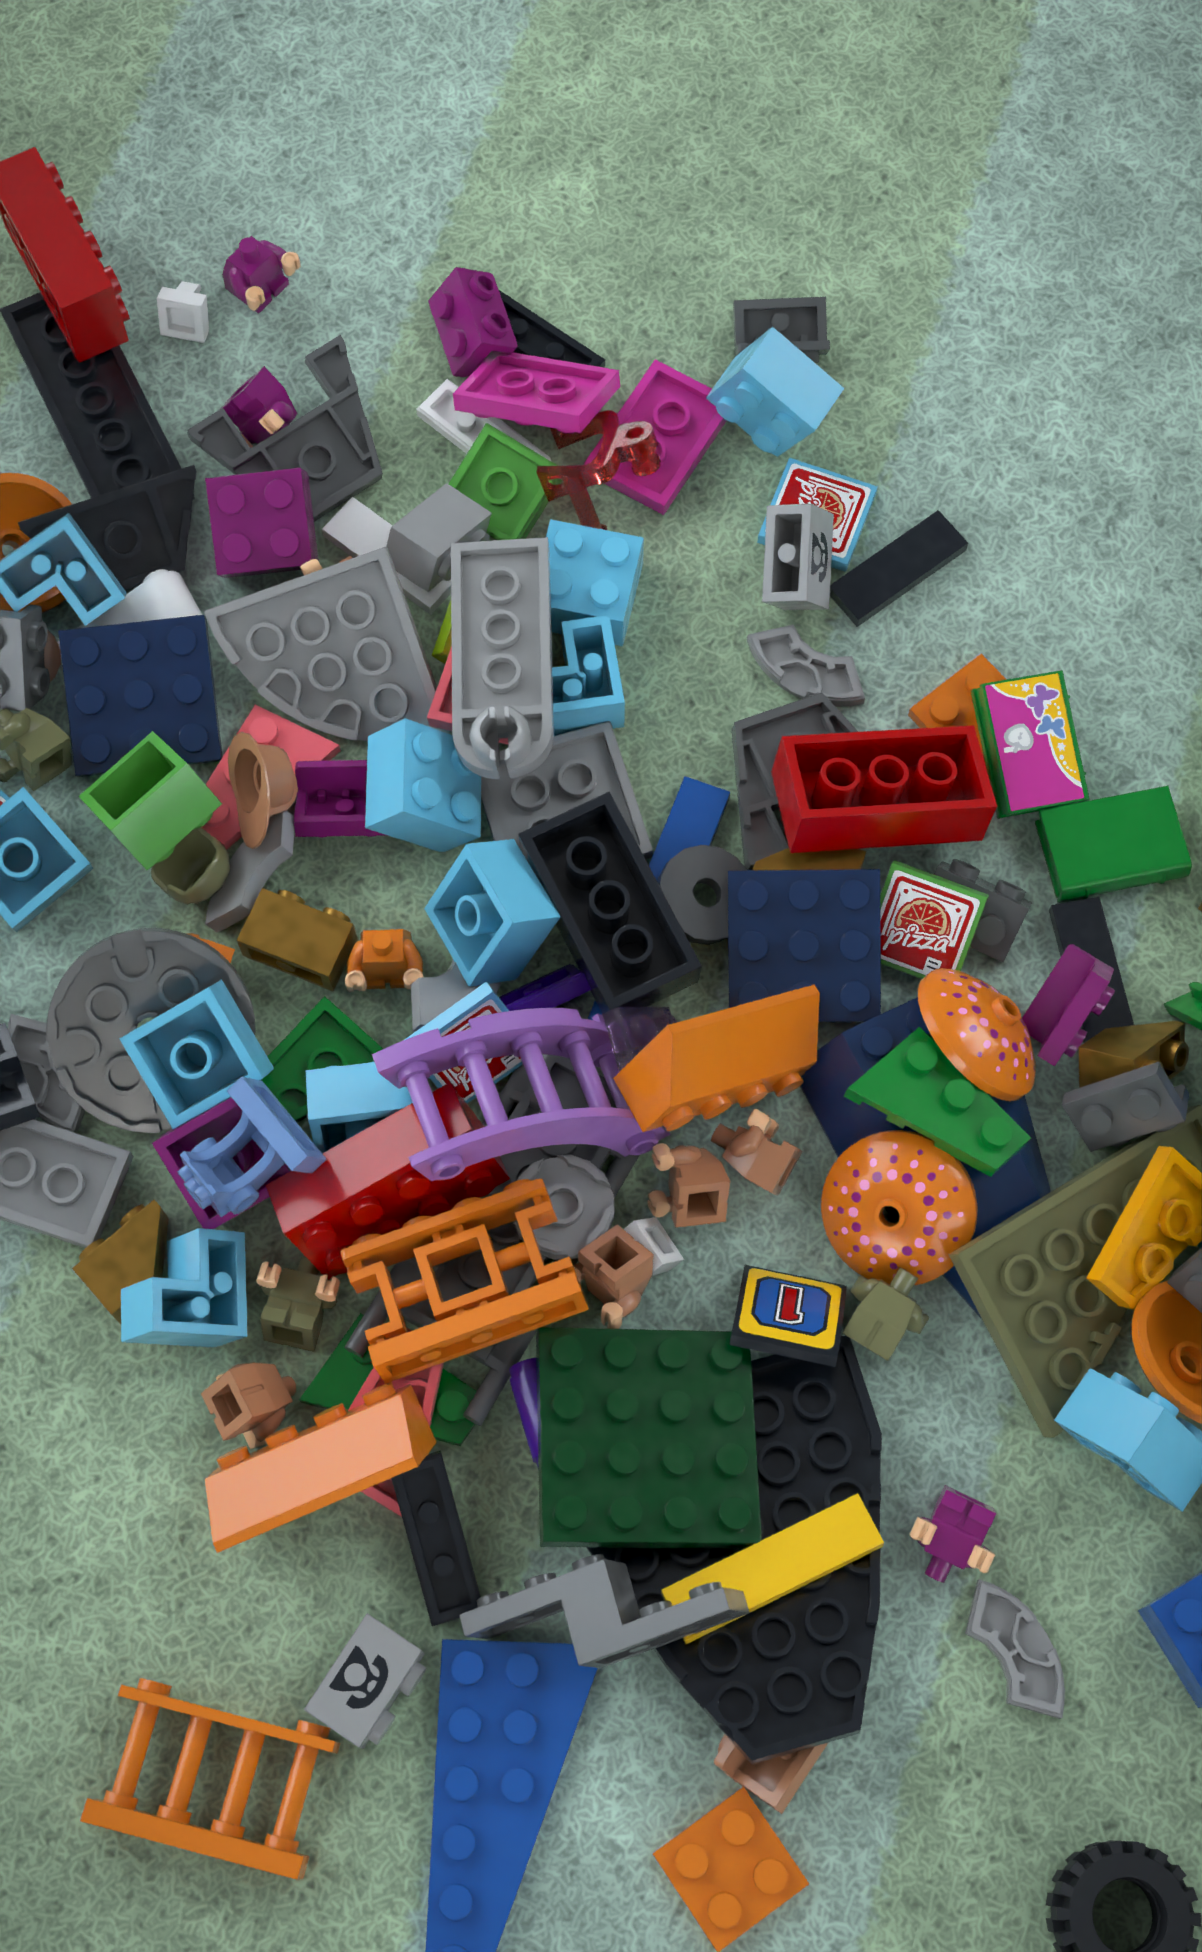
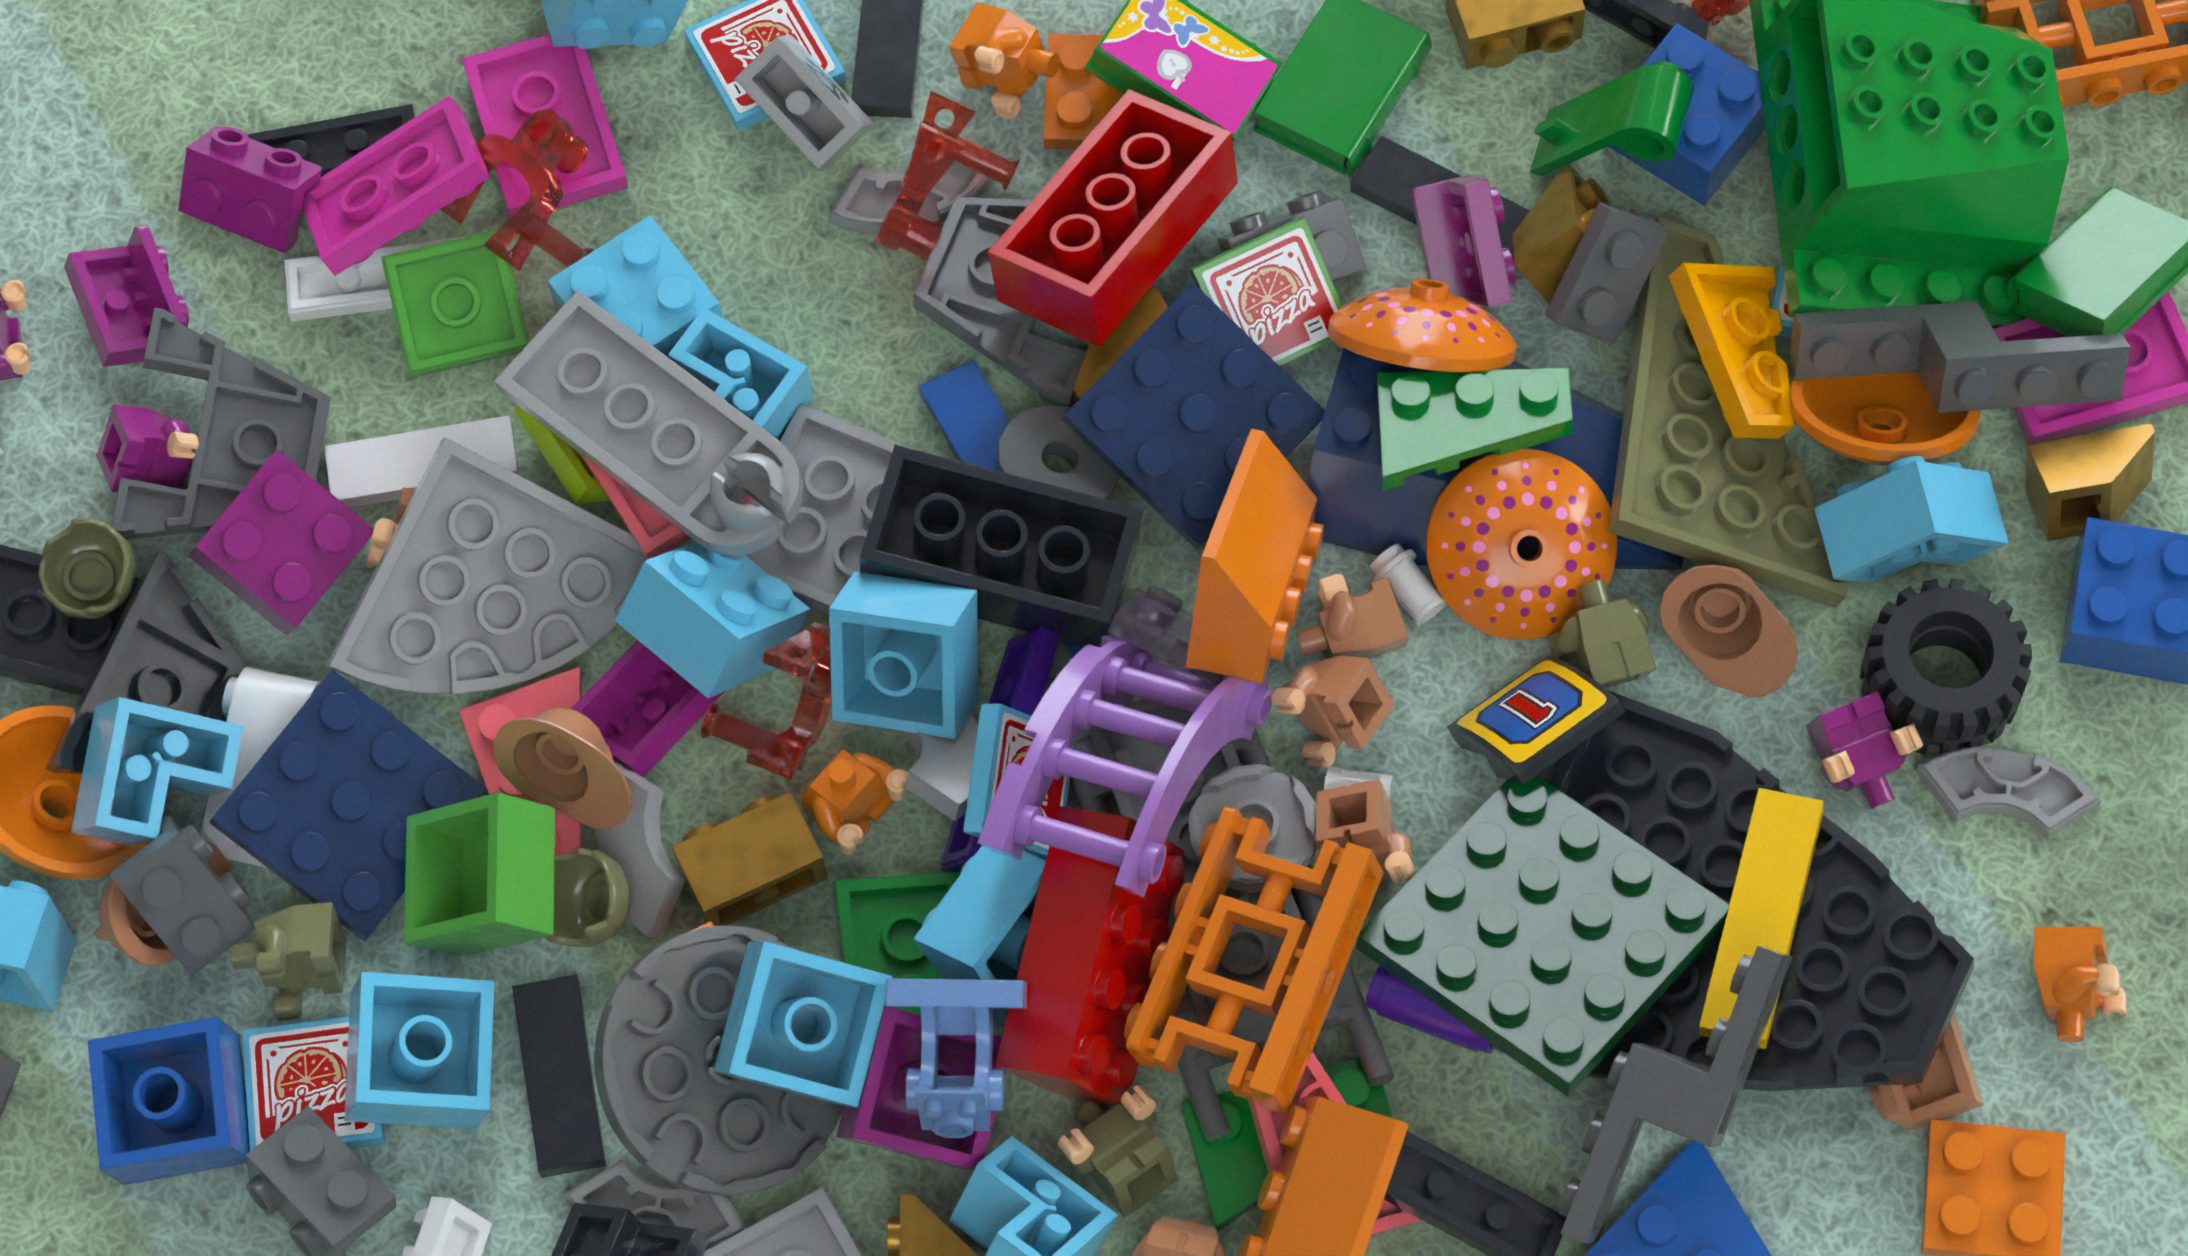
camera: 45 degrees left, 5 degrees down
light grey brick [386,483,492,592] -> none
none -> olive hair [38,518,137,619]
none -> magenta bracket [64,225,189,367]
none -> black tile [512,974,607,1178]
none -> clear red piece [700,622,832,780]
none -> clear red piece [874,91,1020,261]
none -> orange piece [949,2,1060,120]
none -> white pin [1370,544,1446,627]
none -> nougat piece [1660,565,1798,698]
none -> black tyre [1860,578,2032,755]
none -> orange piece [2034,927,2127,1042]

